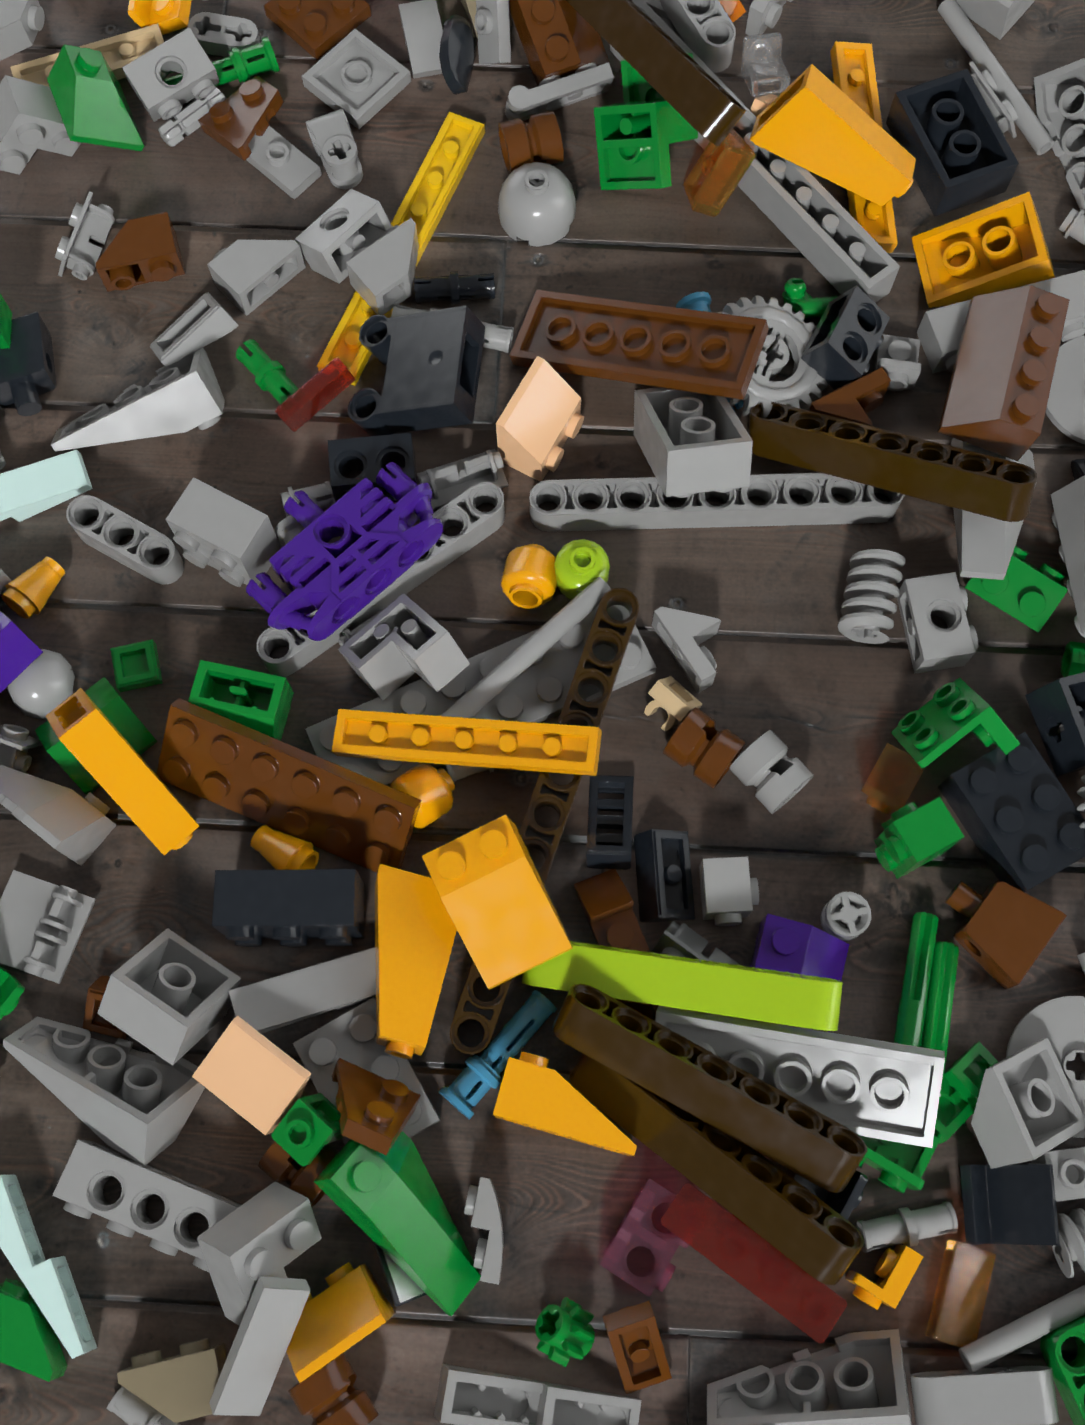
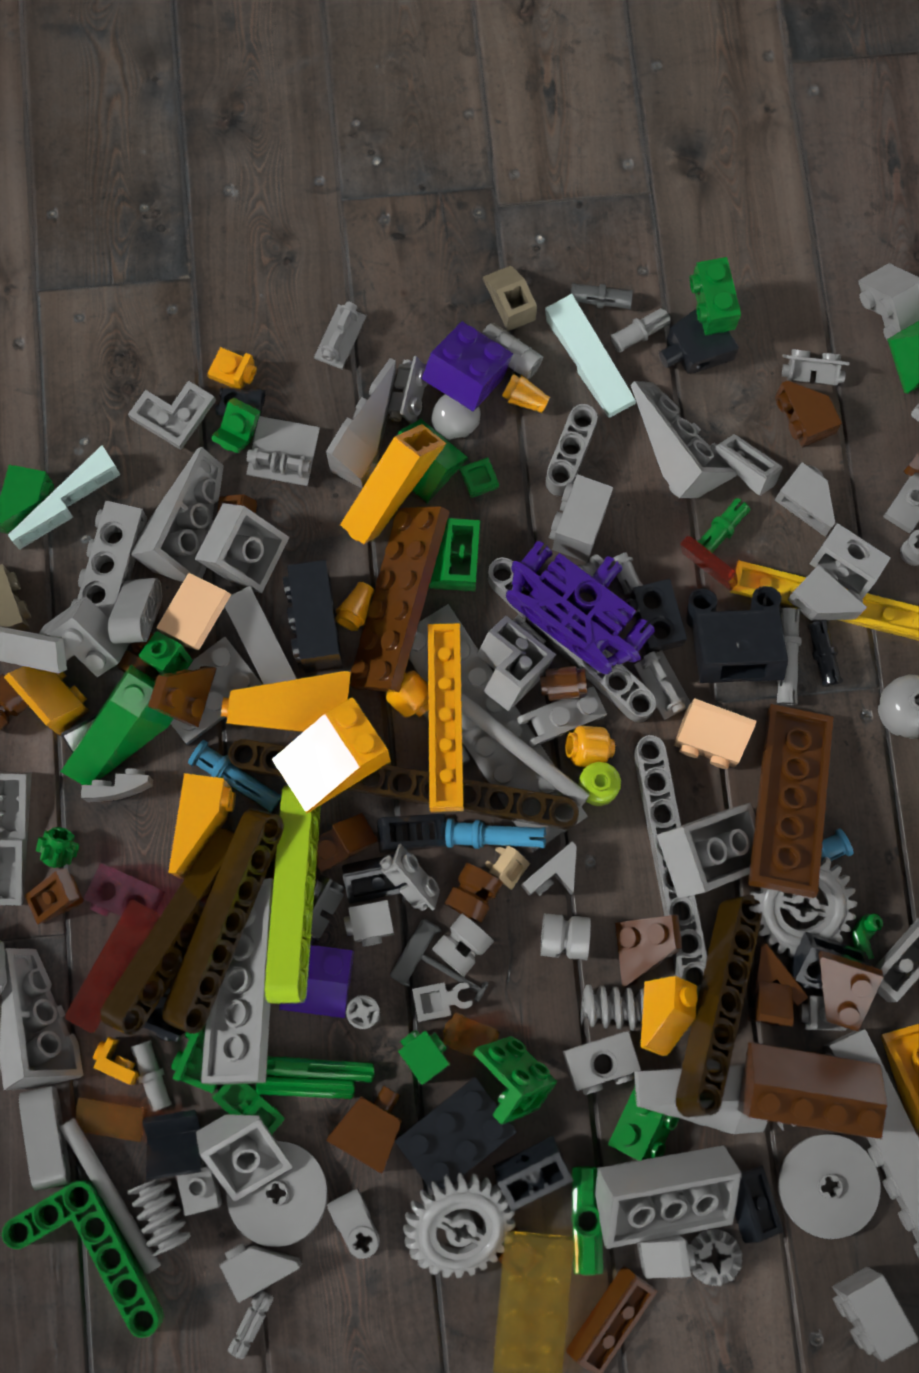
camera: 80 degrees right, 5 degrees up
none -> light grey beam [108,578,162,644]
none -> light grey hinge [380,844,440,911]
none -> dark grey piece [390,919,489,1002]
none -> light grey plate [412,982,473,1022]
none -> dark azure pin [445,819,546,849]
none -> light grey hinge [517,686,607,748]
none -> reddish brown brick [540,666,588,701]
none -> light grey wheel [540,913,591,960]
none -> reddish brown wing [615,915,682,986]
none -> light orange slope [641,976,698,1056]
none -> reddish brown slope [748,981,794,1027]
none -> wing [819,950,884,1032]

